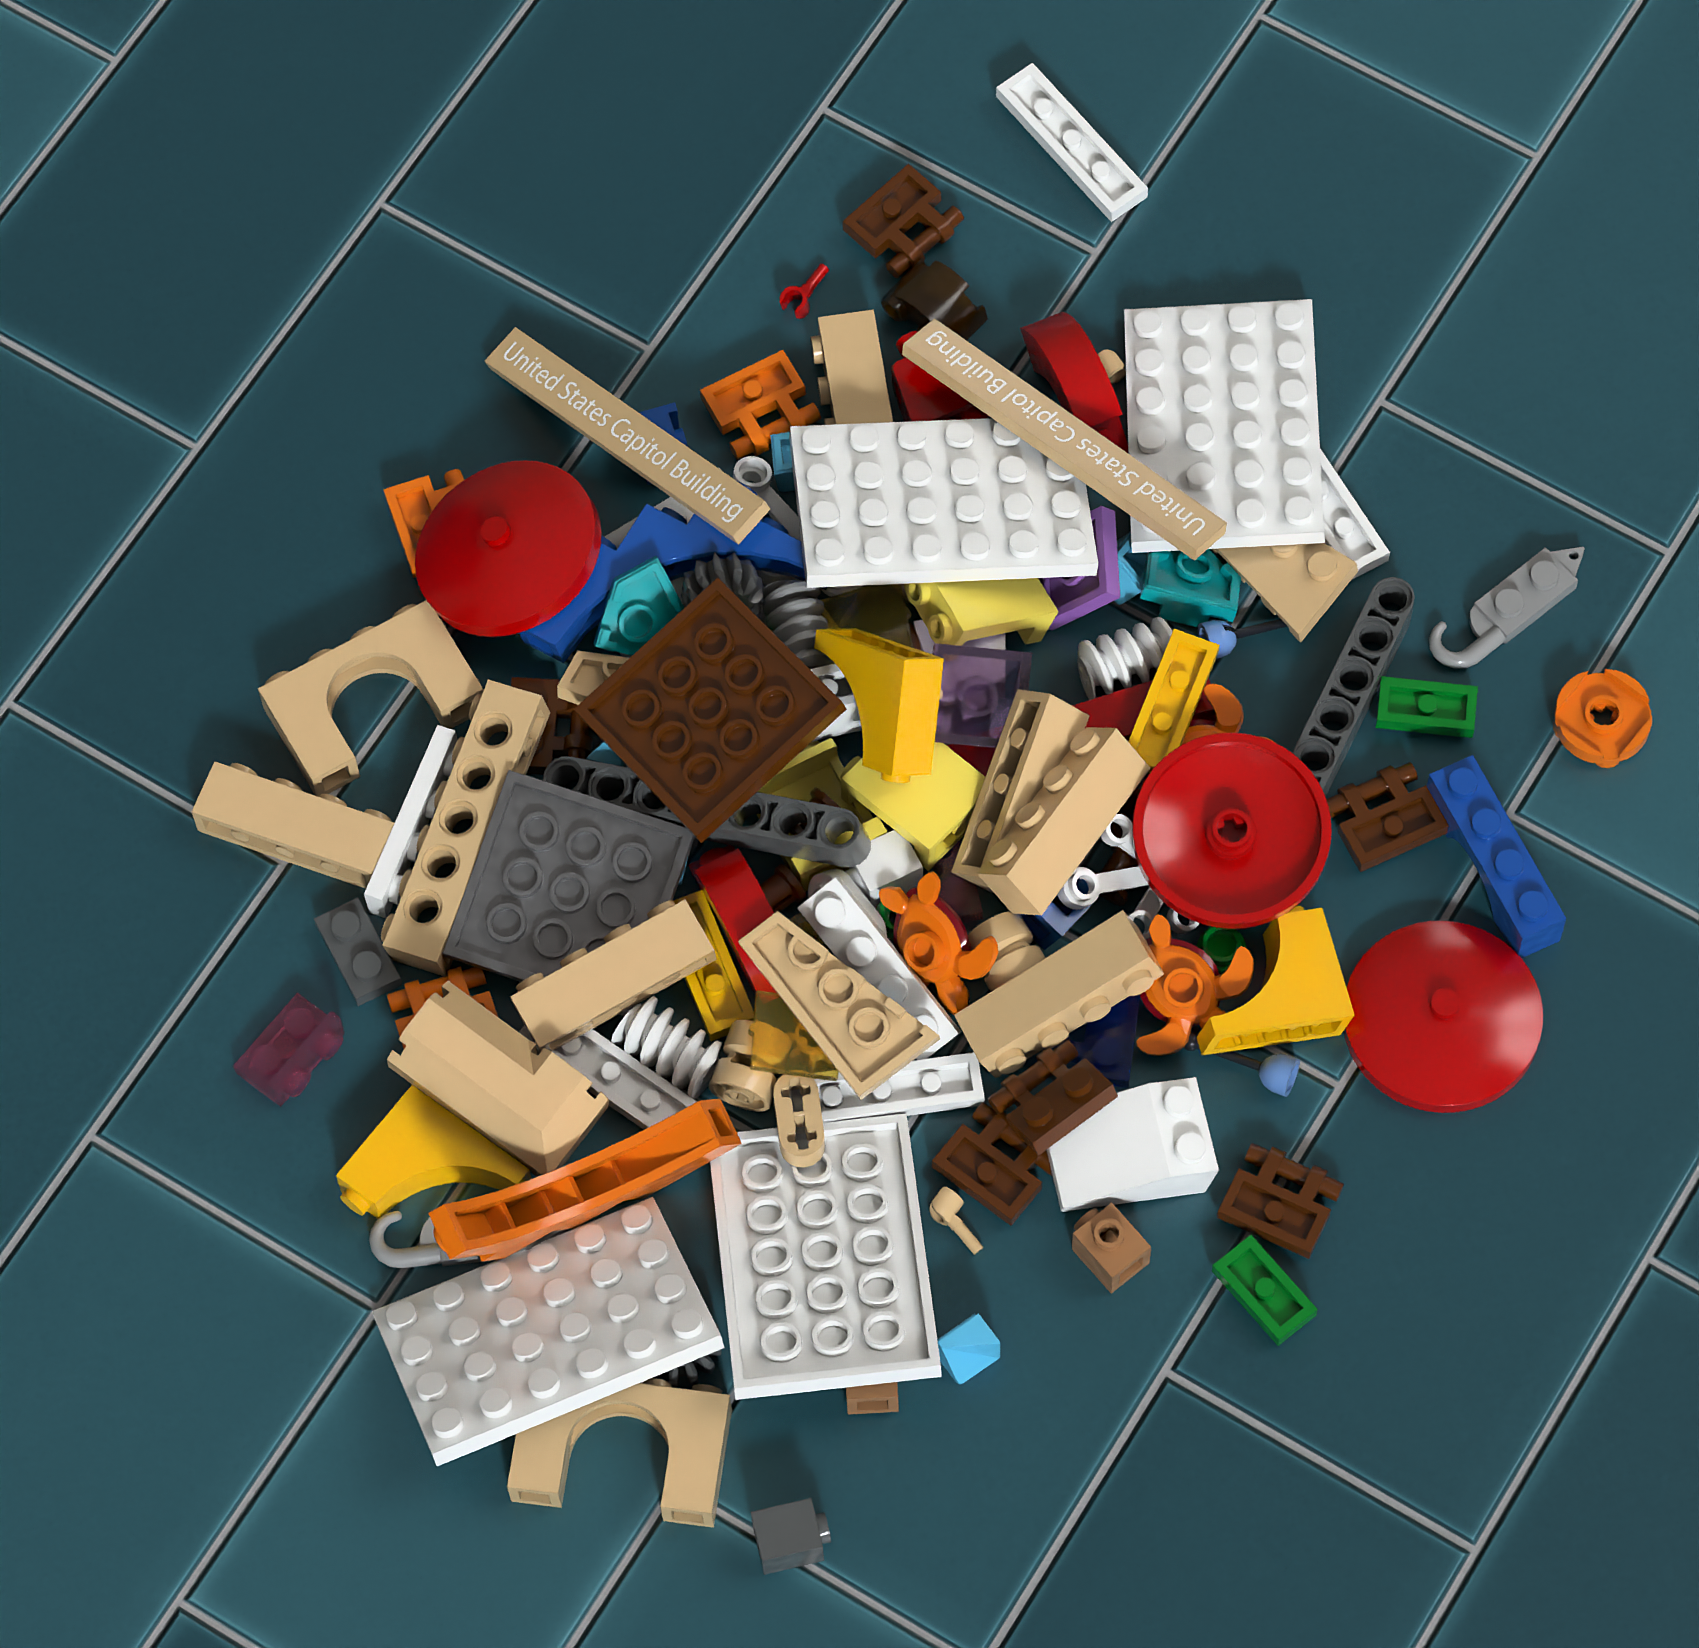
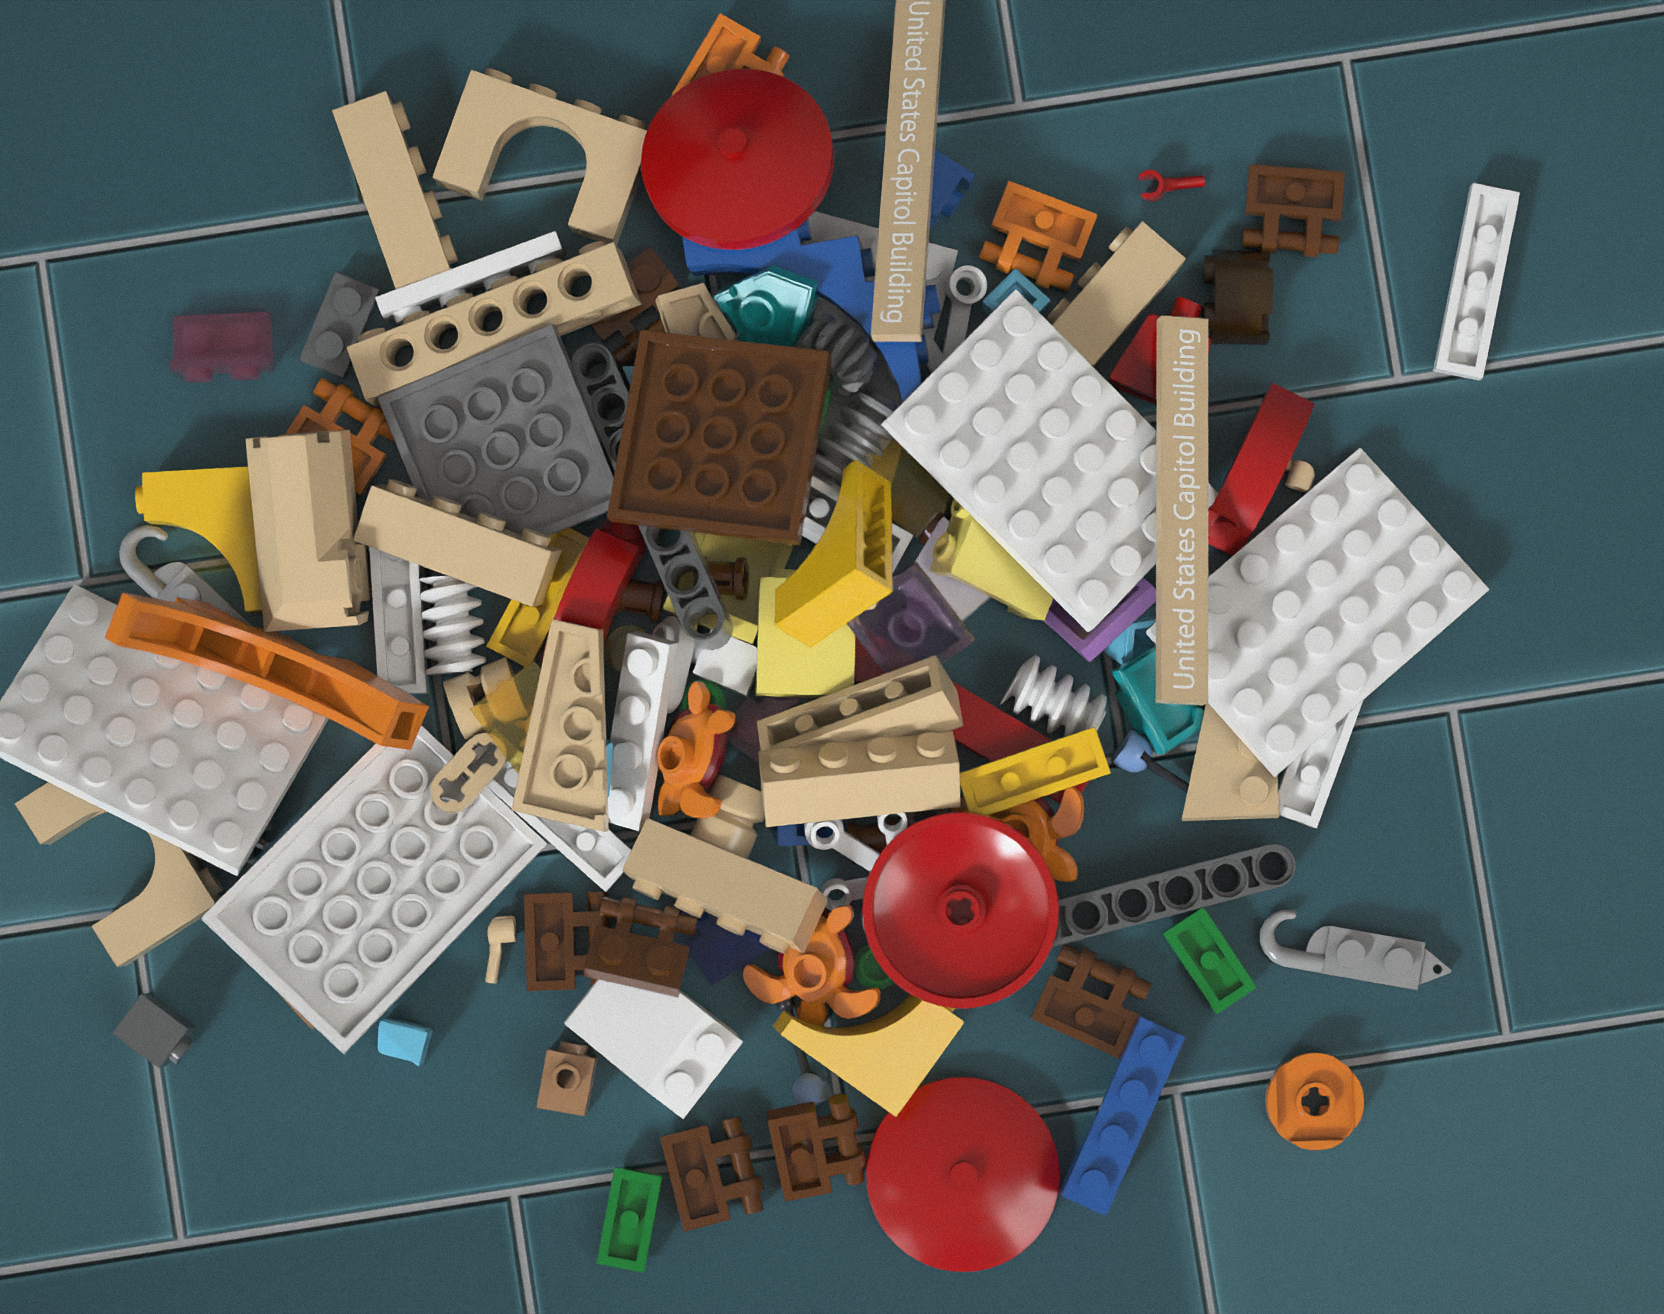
camera: 50 degrees right, 20 degrees up
none -> reddish brown plate [766,1093,866,1202]

